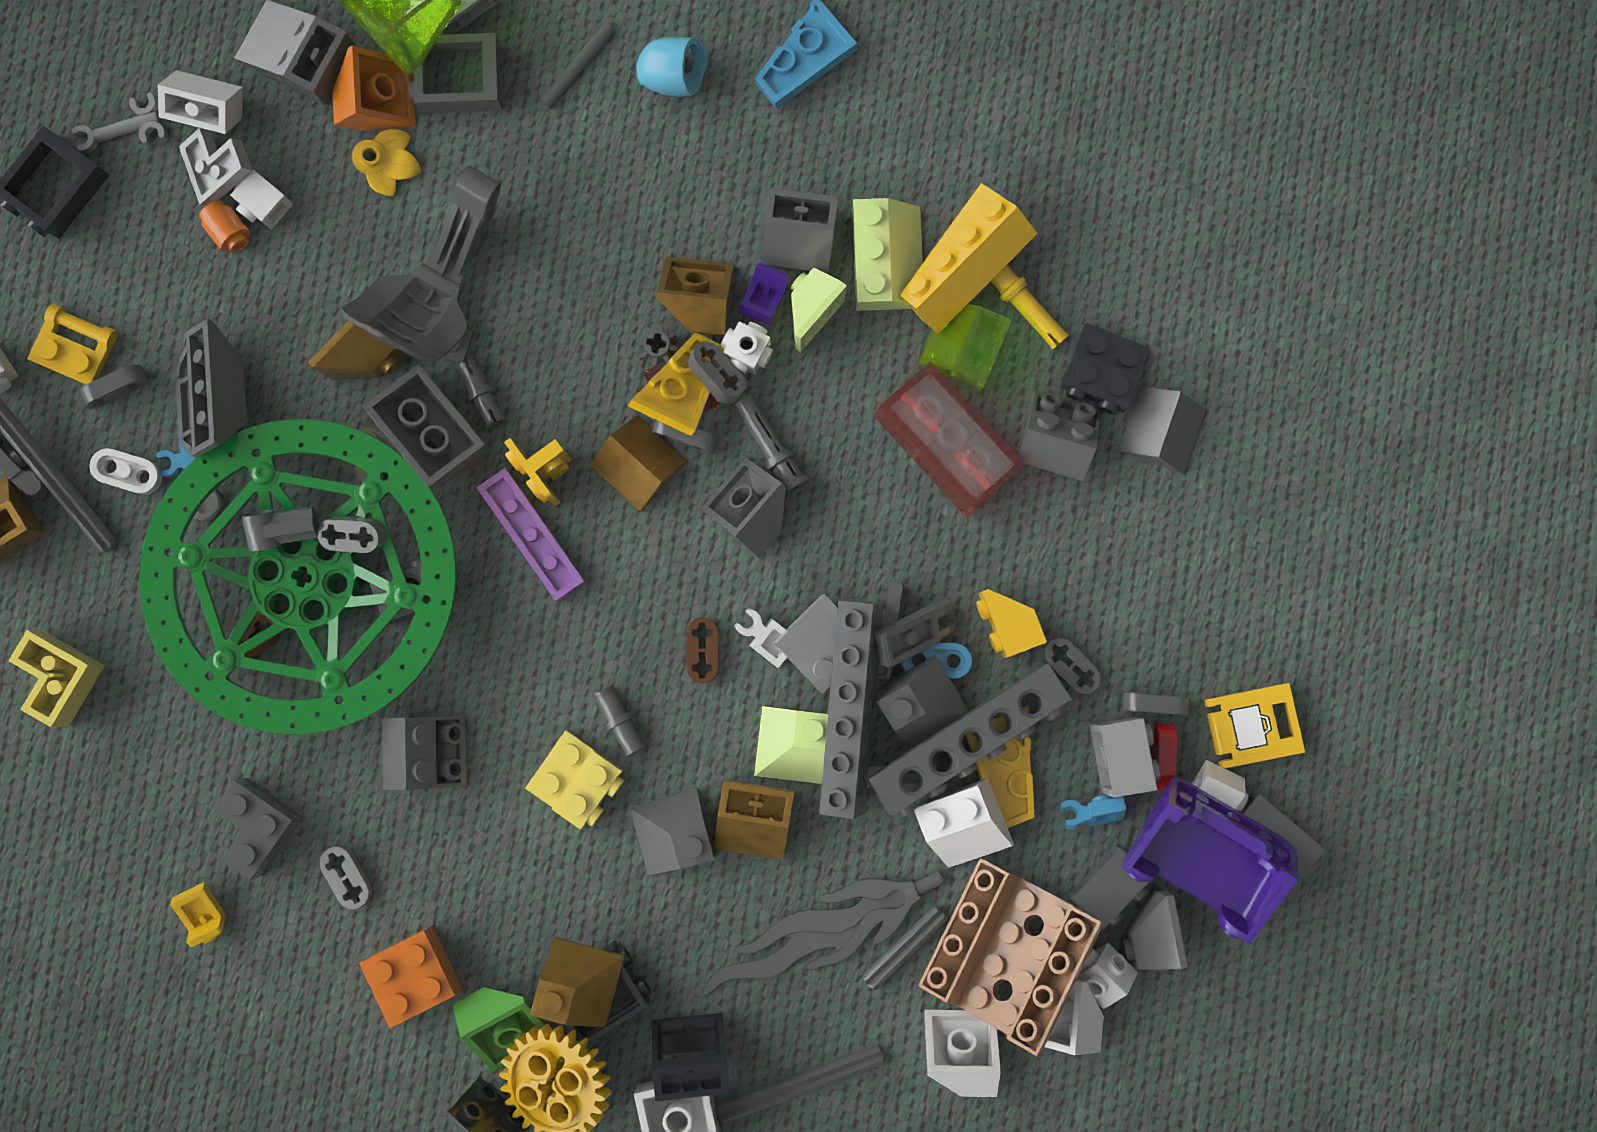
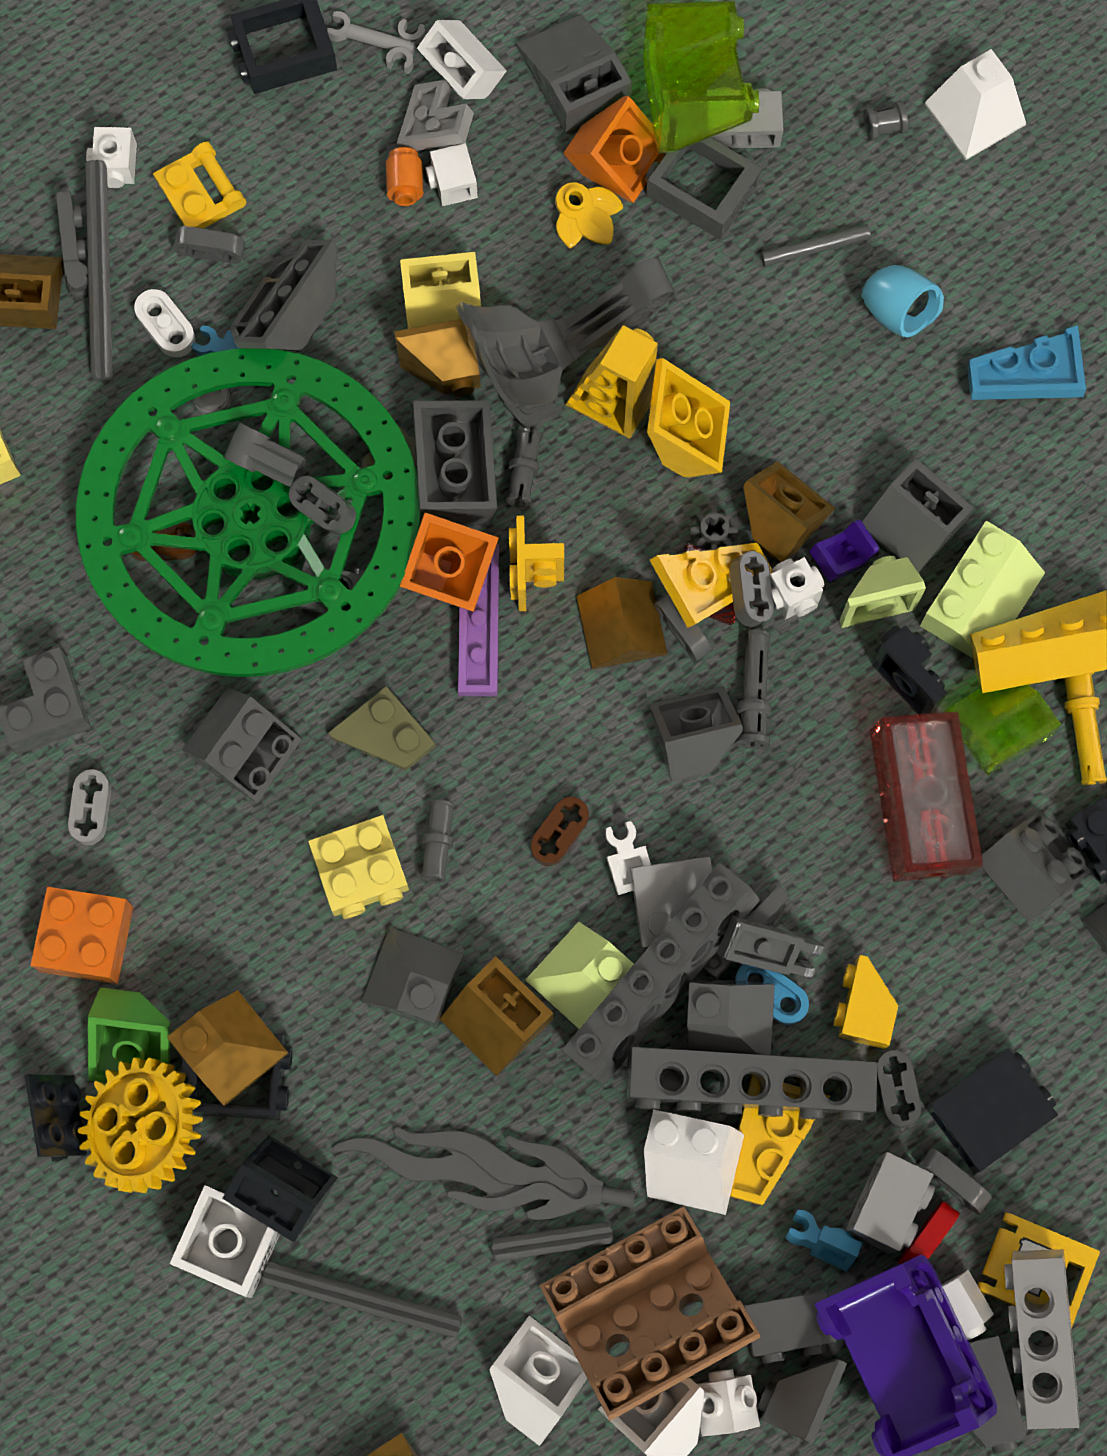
camera: 35 degrees right, 10 degrees down
none -> olive wing [328,686,436,771]
none -> light yellow slope [400,252,481,329]
none -> orange slope [400,513,499,612]
none -> yellow wedge [565,325,658,439]
none -> yellow slope [647,358,730,477]
none -> black plate [872,624,947,722]
none -> black brick [925,1048,1058,1174]
none -> light grey brick [1005,1249,1080,1429]

